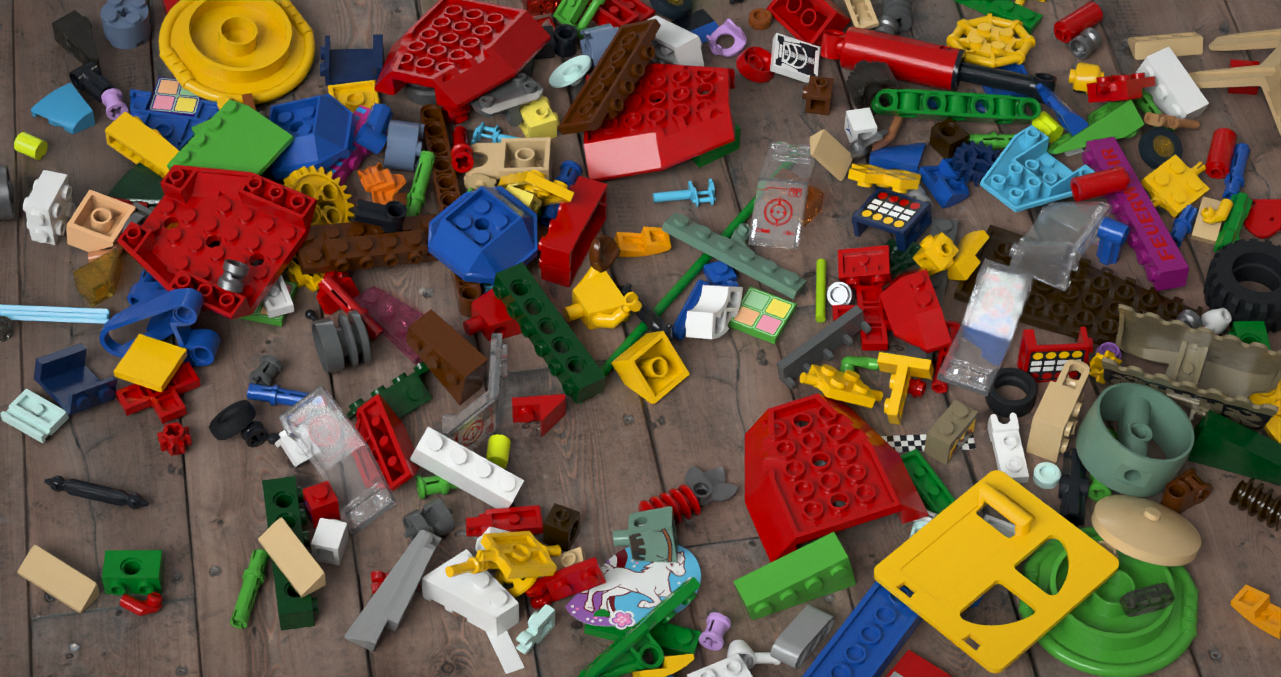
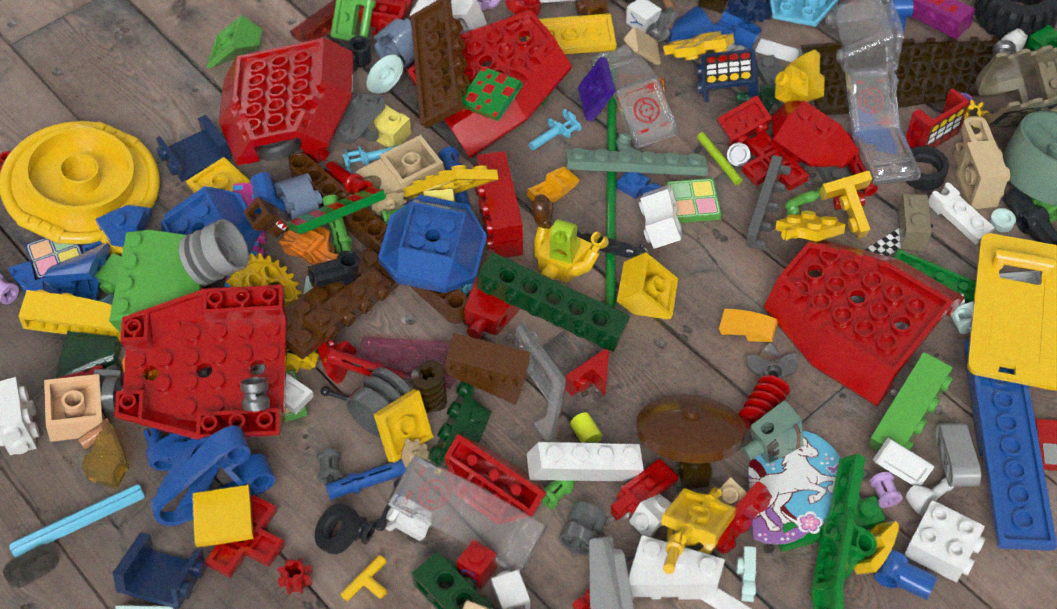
camera: 30 degrees left, 5 degrees up
blue axle [671,279,710,340] -> none
none -> blue slope [43,243,110,288]
none -> blue plate [95,205,152,247]
none -> light grey wheel [179,219,249,286]
none -> reddish brown leg [243,197,290,237]
none -> green tile [287,186,386,235]
none -> yellow piece [341,555,387,601]
none -> yellow tile [373,389,433,463]
none -> tan piece [401,439,430,476]
none -> dark brown piece [411,361,447,413]
none -> green tile [462,66,523,122]
none -> yellow plate [526,14,616,54]
none -> lime leg [550,219,580,264]
none -> dark purple tile [578,57,616,122]
none -> reddish brown dish [636,395,745,463]
none -> light orange slope [719,309,778,342]
none -> white sticker [756,38,799,62]
none -> white tile [873,437,934,486]

